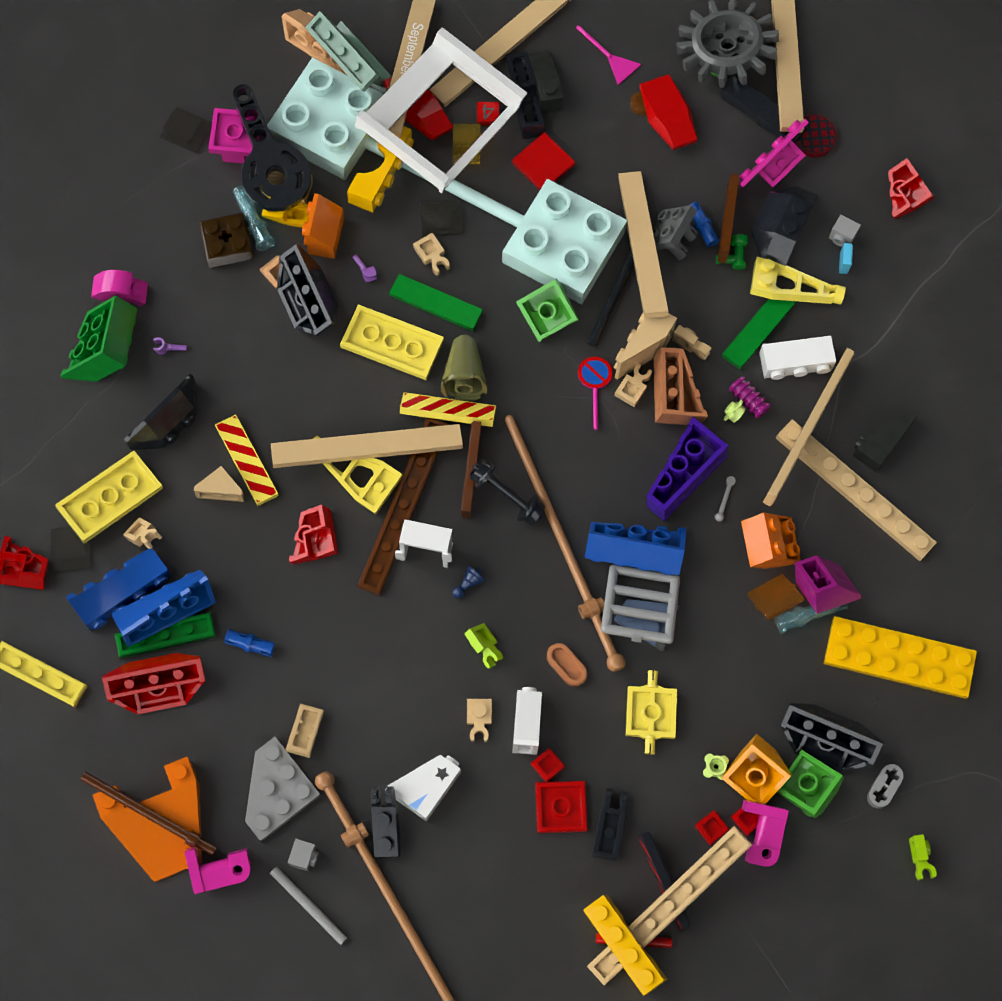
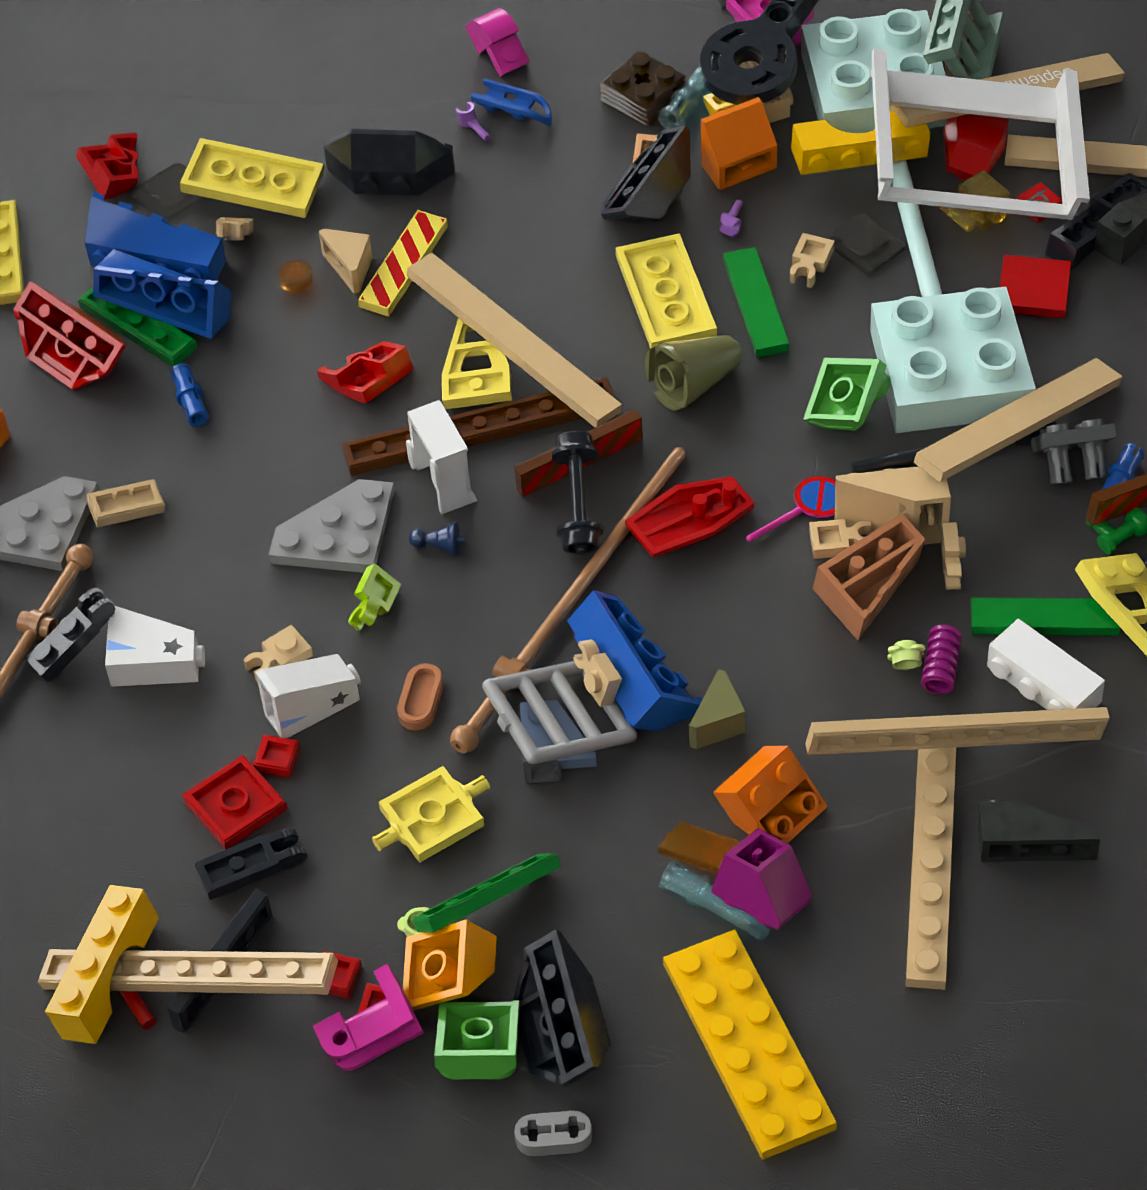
camera: 60 degrees right, 20 degrees down
green wedge [60,295,137,382] -> none
light yellow tile [400,392,496,427] -> none
dark purple wedge [646,417,728,521] -> none
light grey hinge [715,476,736,522] -> none
none -> light grey plate [268,479,395,573]
none -> clear orange tile [278,260,313,292]
none -> green tile [412,853,562,932]
none -> blue piece [471,79,552,126]
none -> tan plate [573,639,622,707]
none -> red piece [625,476,755,558]
none -> olive slope [689,669,746,749]

